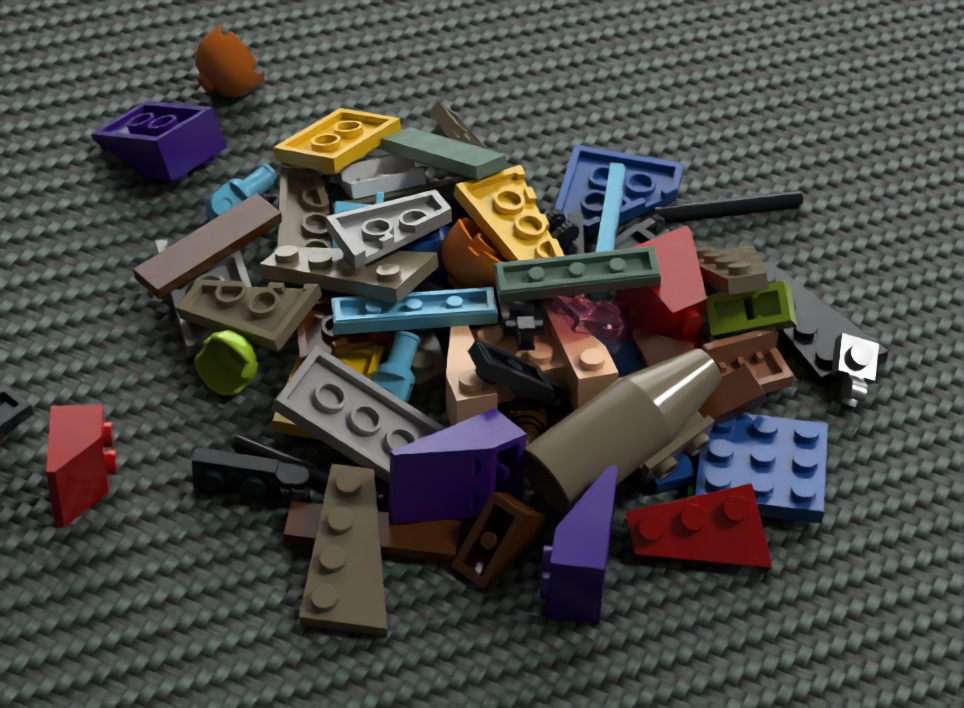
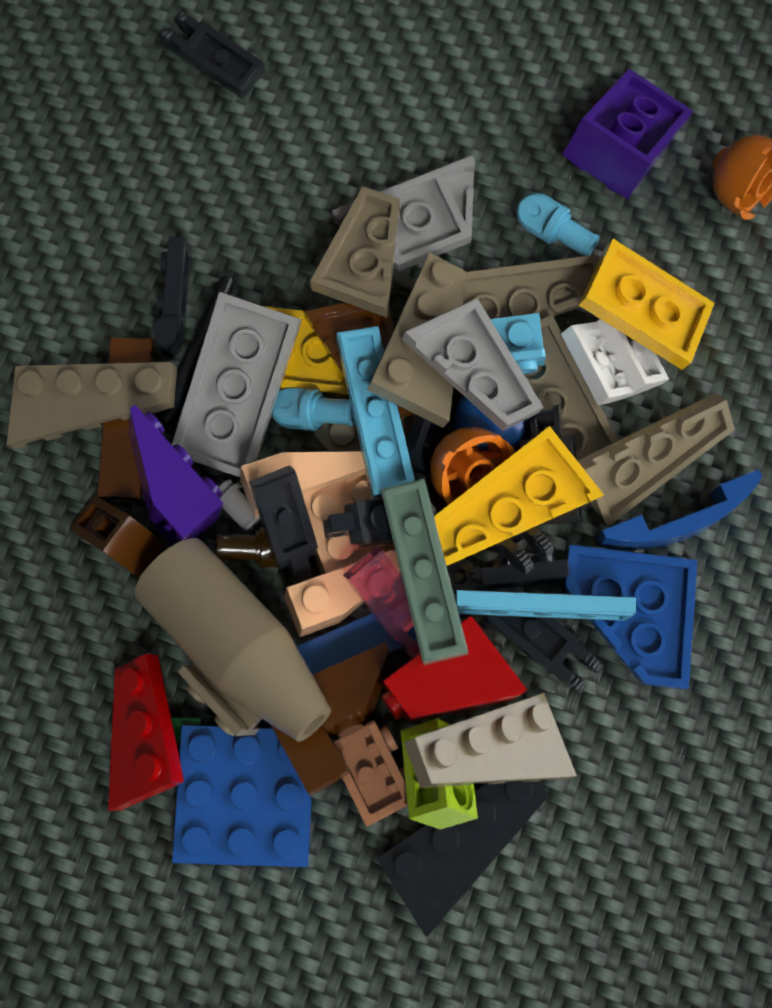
camera: 85 degrees right, 30 degrees up
red slope [46,404,118,528] -> none
tile [133,193,282,299] -> none
lime hair [194,330,258,396] -> none
sand green tile [381,127,507,180] -> none
dark purple slope [540,465,618,624] -> none
black bar [653,190,803,221] -> none
plate [831,333,879,409] -> none
none -> blue slope [595,470,763,550]

